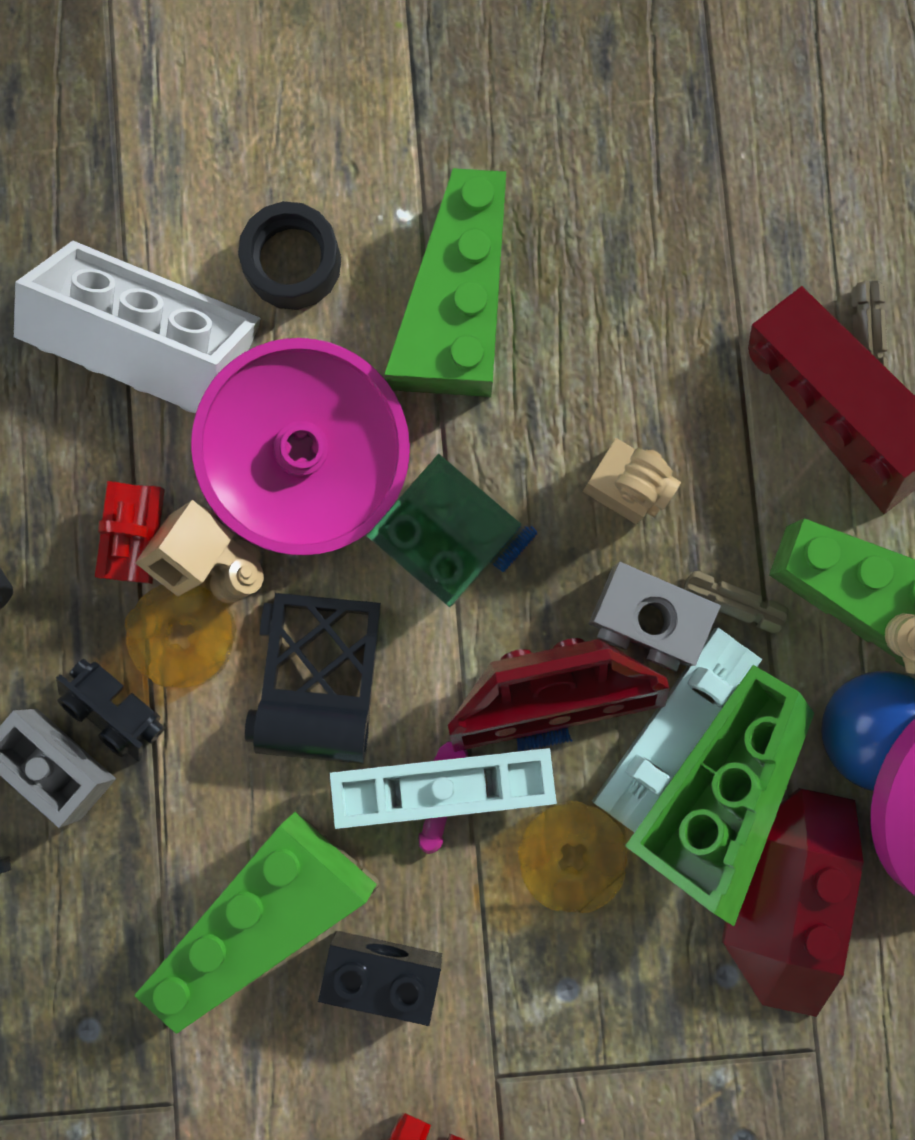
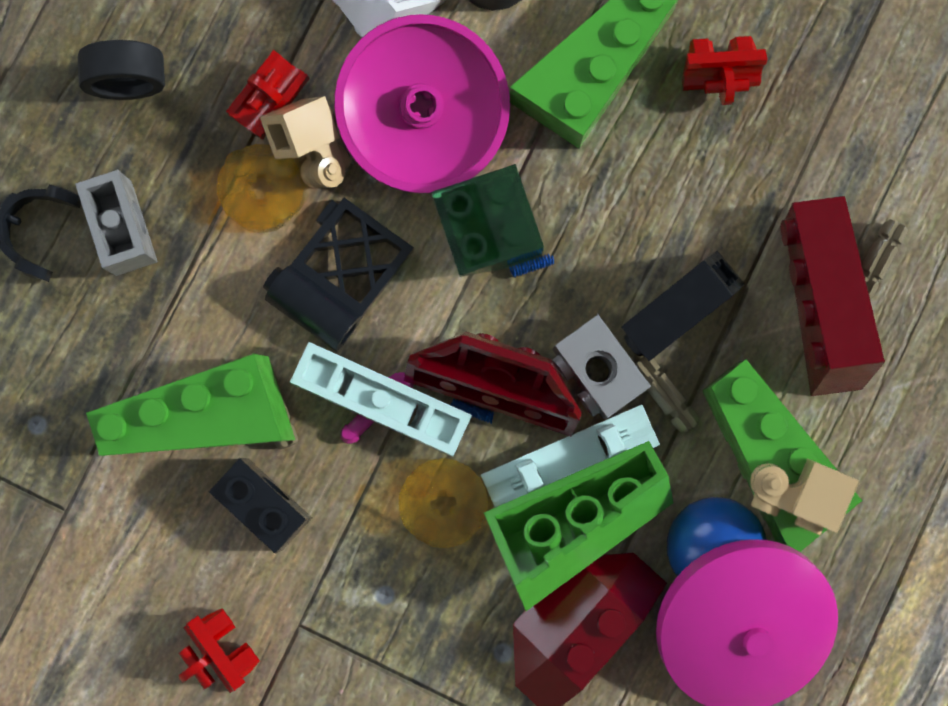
camera: 25 degrees right, 0 degrees up
black hinge [56,659,165,762] -> none
tan brick [582,438,681,524] -> none
none -> black slope [621,251,745,361]
none -> red hips [682,36,768,105]

